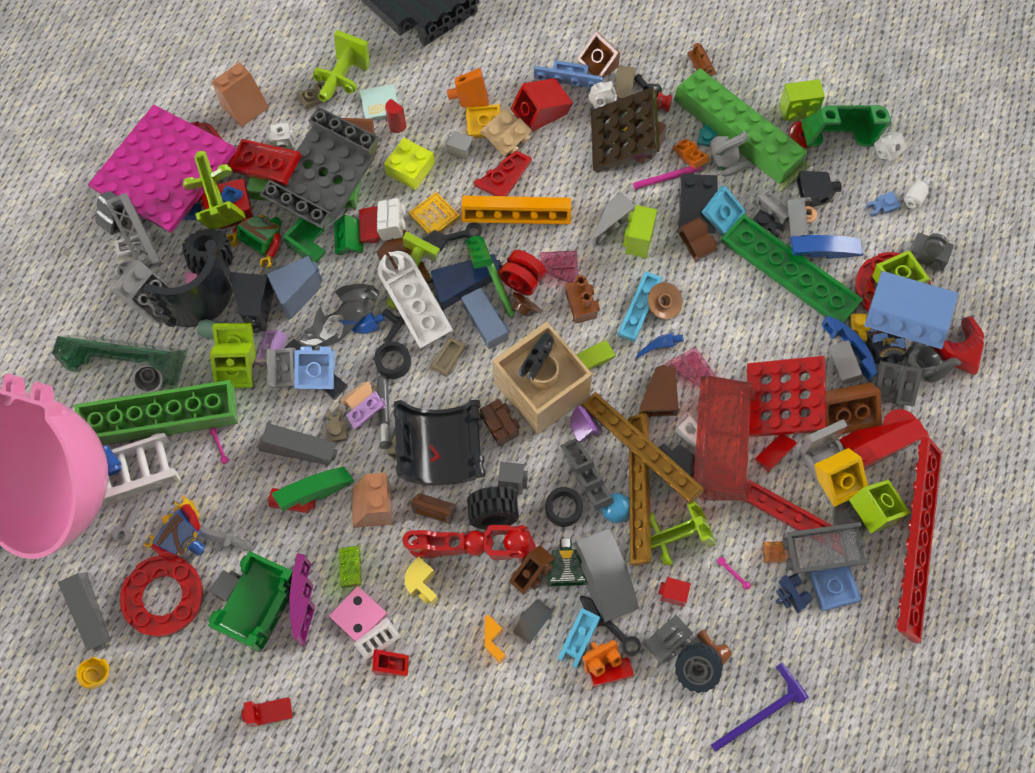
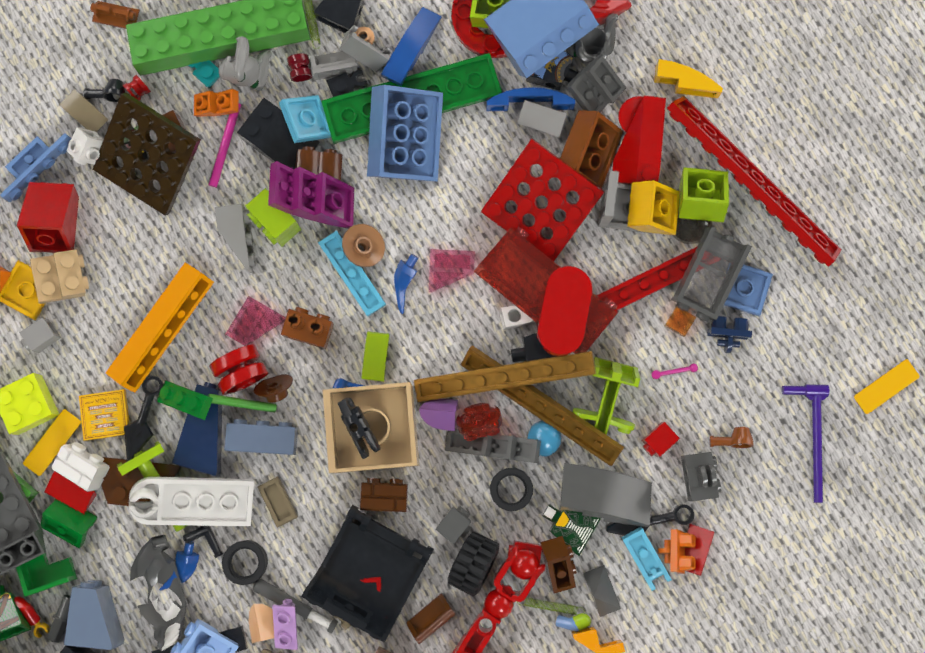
camera: 60 degrees left, 15 degrees up
red wing [473,150,532,196] -> none
dark orange slope [577,31,620,78] -> none
reddish brown slope [638,365,679,417] -> none
black wheel [675,642,723,693] -> none
red slope [755,435,798,472] -> none
yellow plate [849,313,871,342] -> none
none -> yellow piece [23,409,81,476]
none -> magenta slope [268,161,355,229]
none -> dark red wheel [287,53,312,82]
none -> medium blue slope [367,85,443,182]
none -> clear red plate [456,403,503,441]
none -> lime piece [517,598,584,615]
none -> red tile [537,266,592,356]
none -> arm [556,613,591,632]
none -> yellow slope [654,59,723,98]
none -> yellow piece [854,359,920,414]

